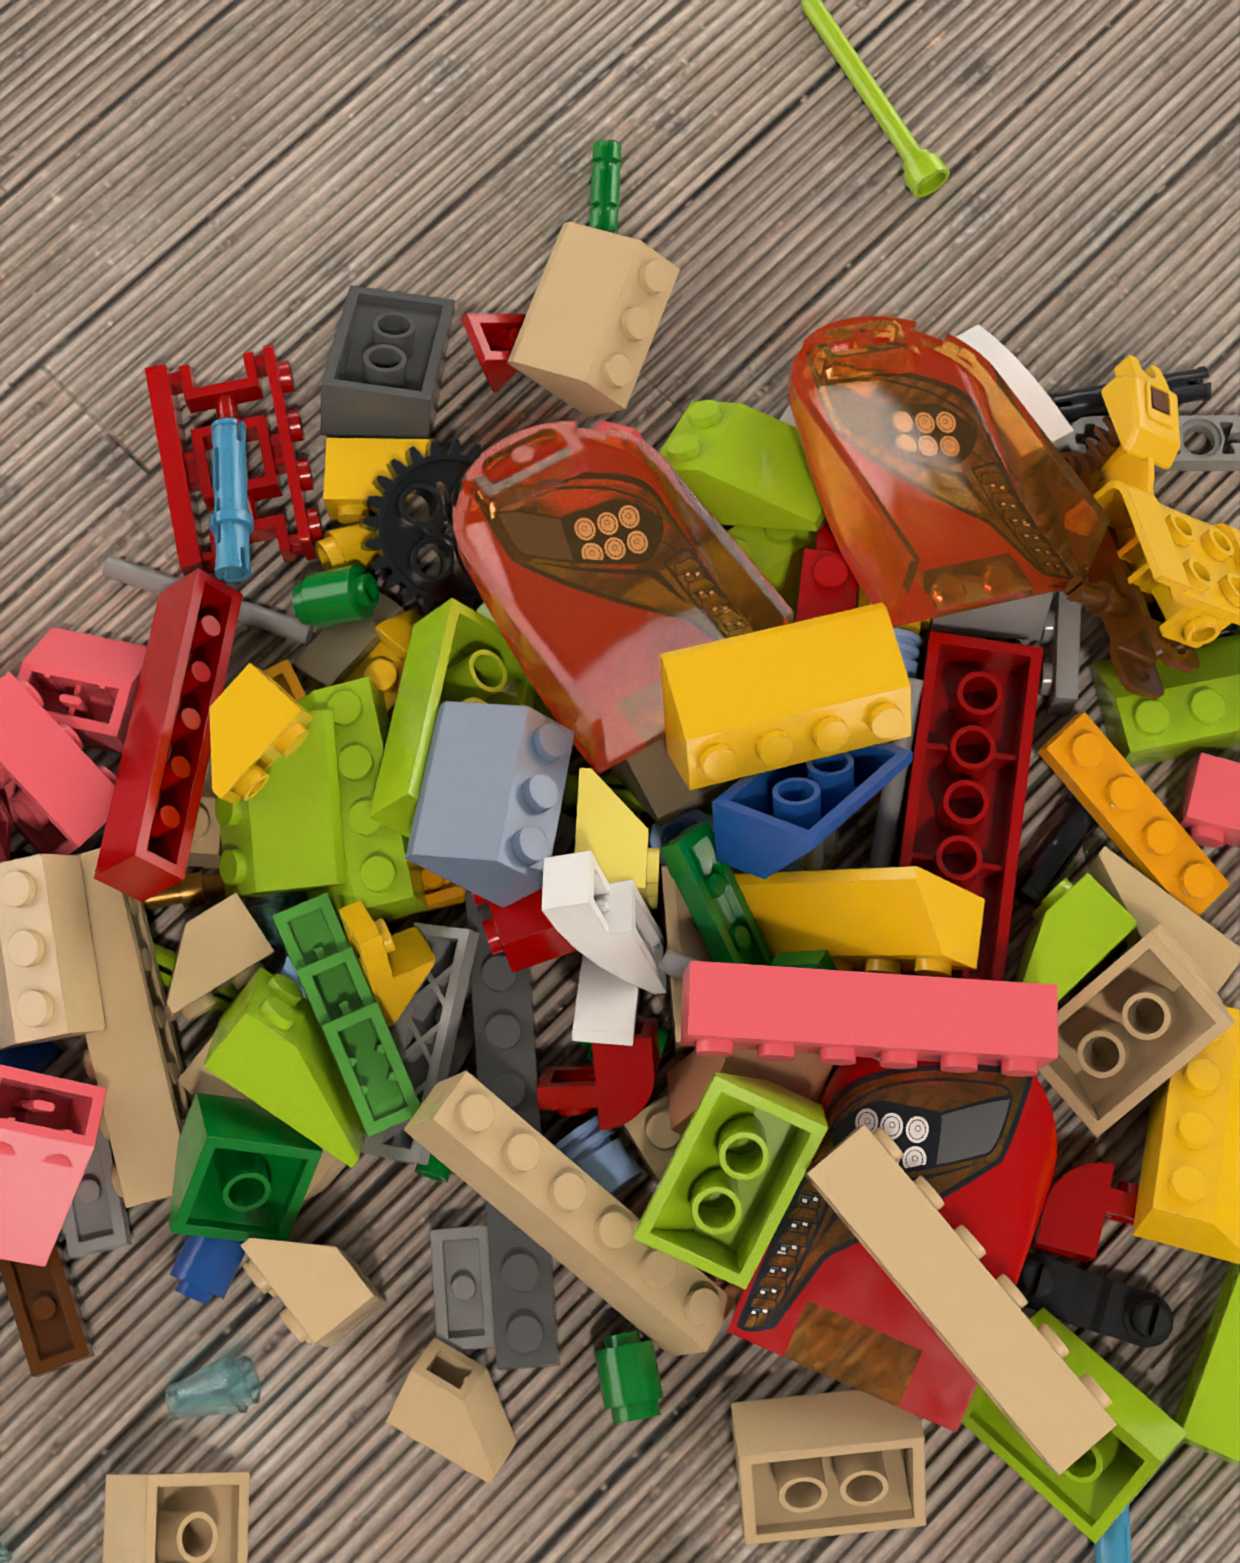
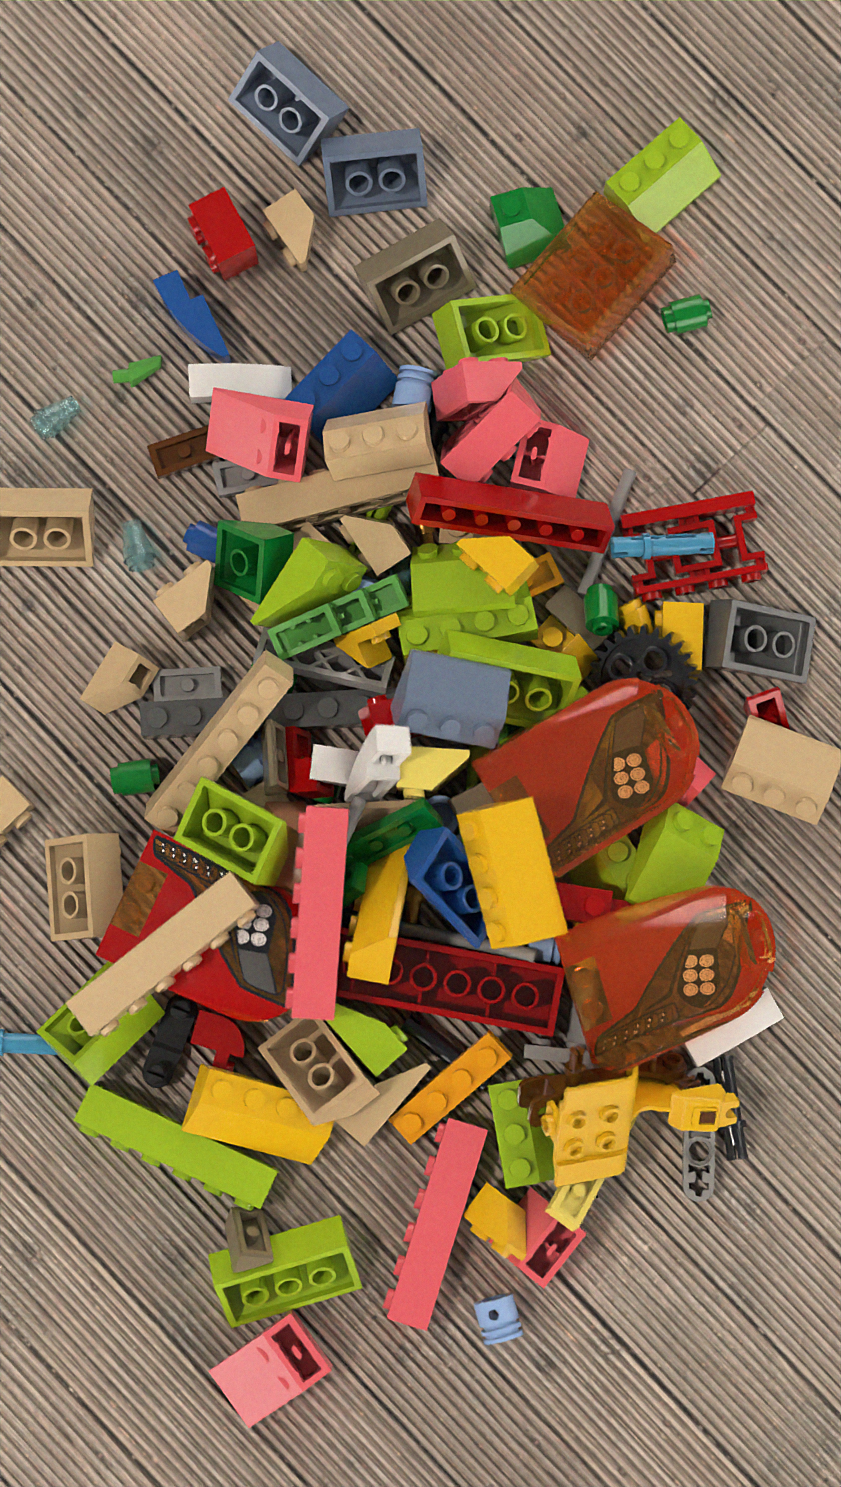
camera: 90 degrees right, 10 degrees up
none -> dark tan slope [261,719,289,796]

